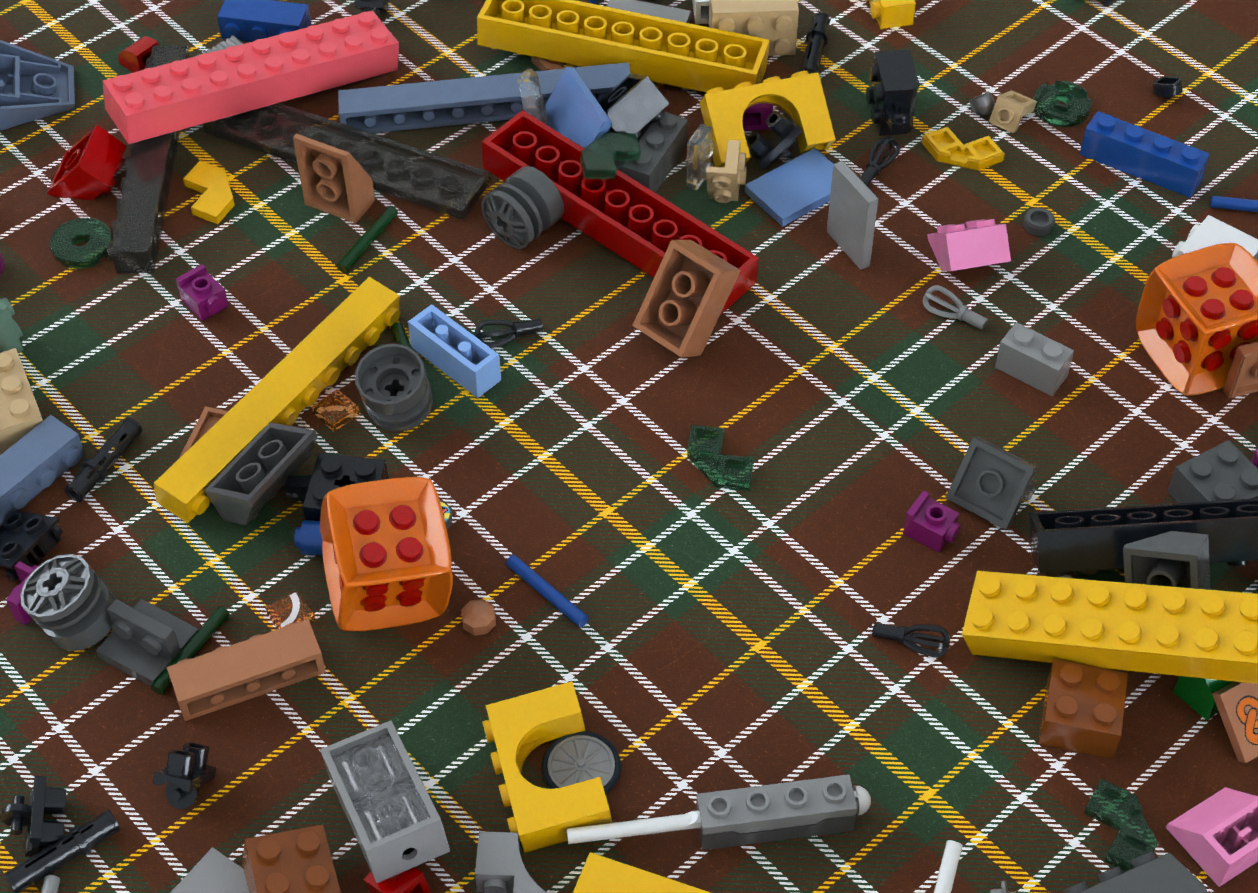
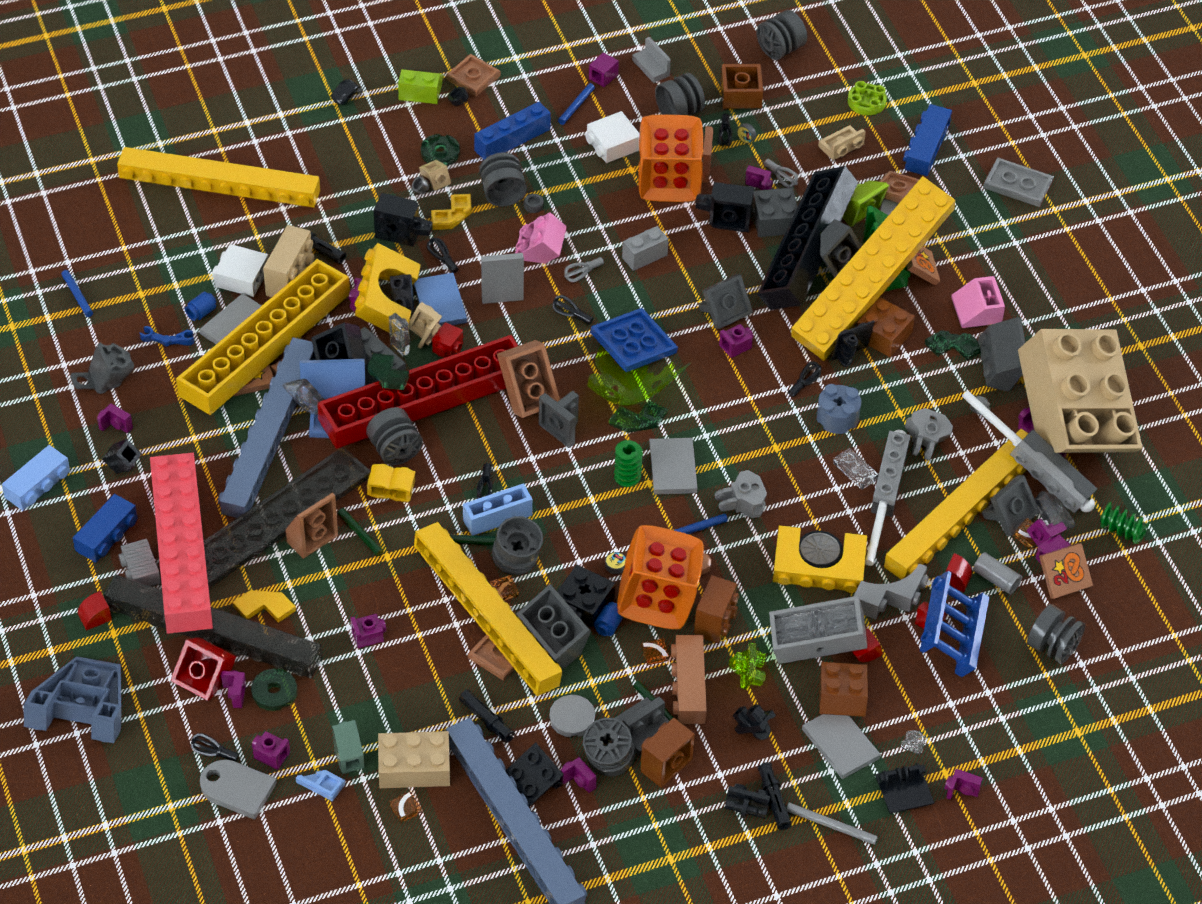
camera: 70 degrees left, 0 degrees up
none -> magenta bracket [221,670,246,708]
none -> yellow brick [367,464,415,502]
none -> lime slope [398,69,444,104]
none -> red brick [432,322,463,358]
none -> nougat tile [446,54,501,97]
none -> dark grey wheel [479,152,527,207]
none -> dark grey bracket [539,391,579,448]
none -> light grey tile [549,695,595,737]
none -> black piece [552,295,593,325]
none -> clear neon green piece [587,345,691,406]
none -> blue plate [590,308,678,372]
none -> green piece [614,440,643,487]
none -> dark orange brick [640,718,695,788]
none -> light grey tile [649,438,698,494]
none -> dark orange brick [694,575,739,644]
none -> black hinge [695,182,754,233]
none -> light grey hinge [714,470,767,518]
none -> clear neon green hips [729,642,766,690]
none -> sand blue brick [816,384,861,434]
none -> black hinge [831,320,875,367]
none -> clear plate [833,448,879,490]
none -> light grey hinge [905,408,953,460]

